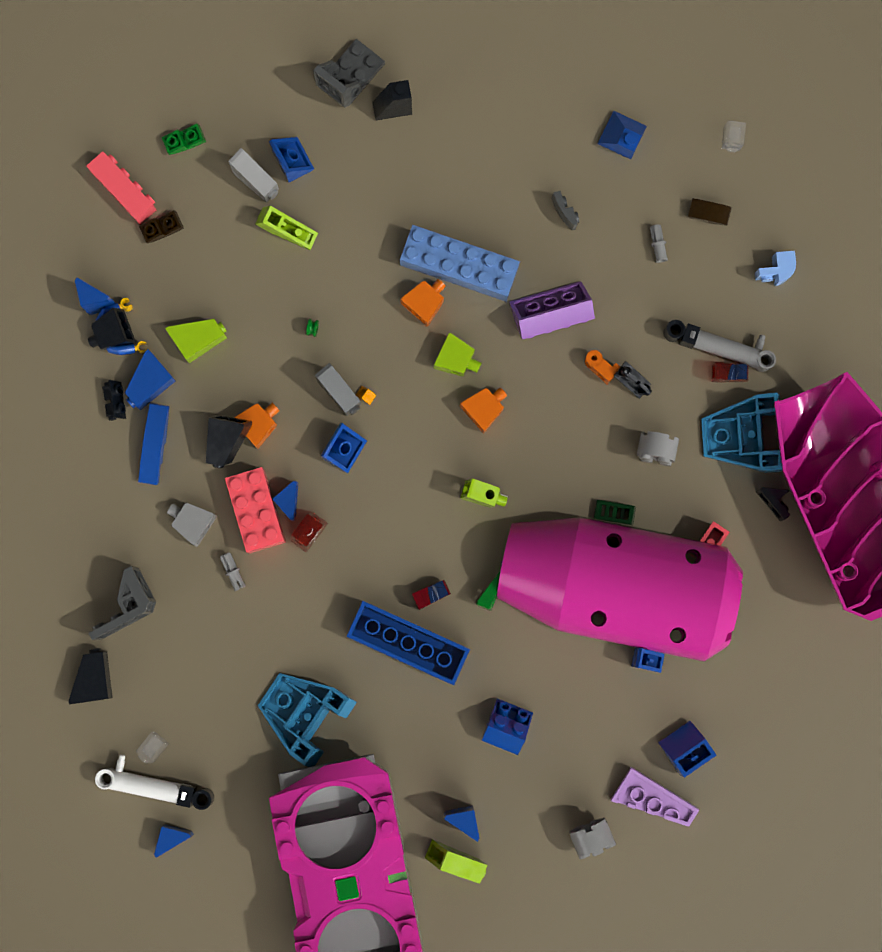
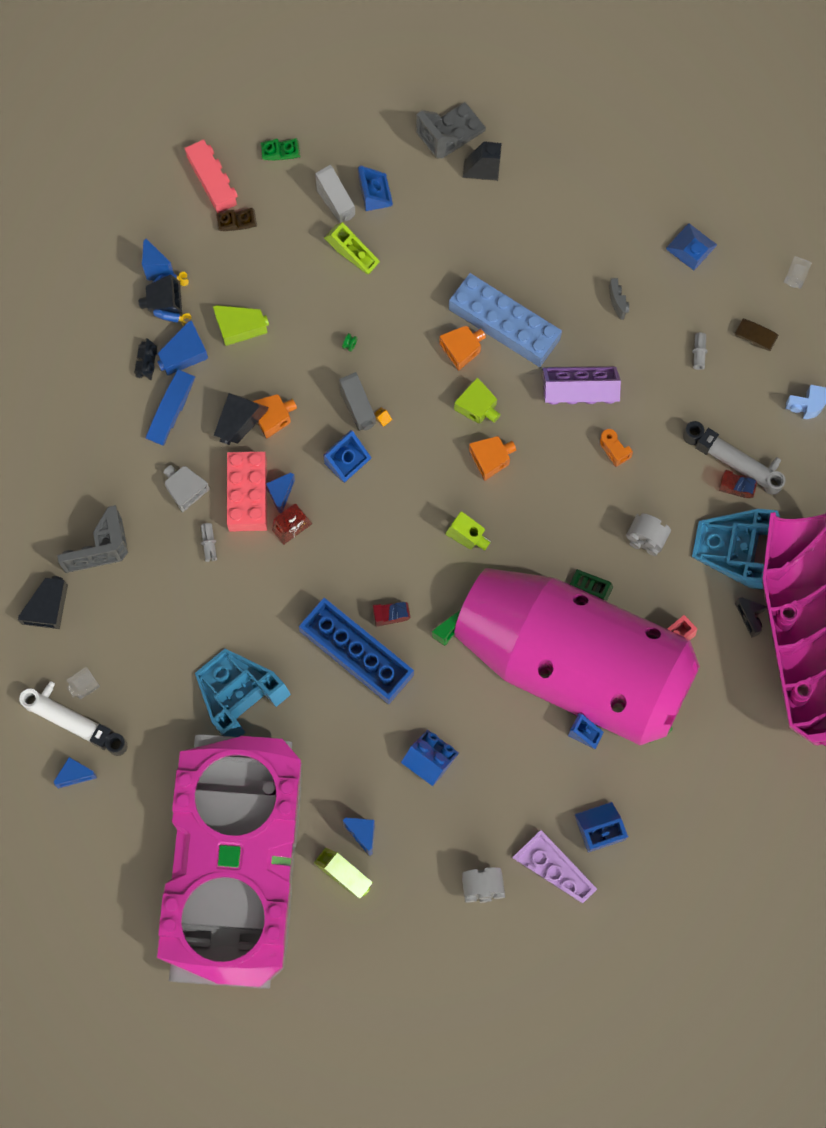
camera: 20 degrees right, 10 degrees down
black hinge [614,361,652,399] -> none

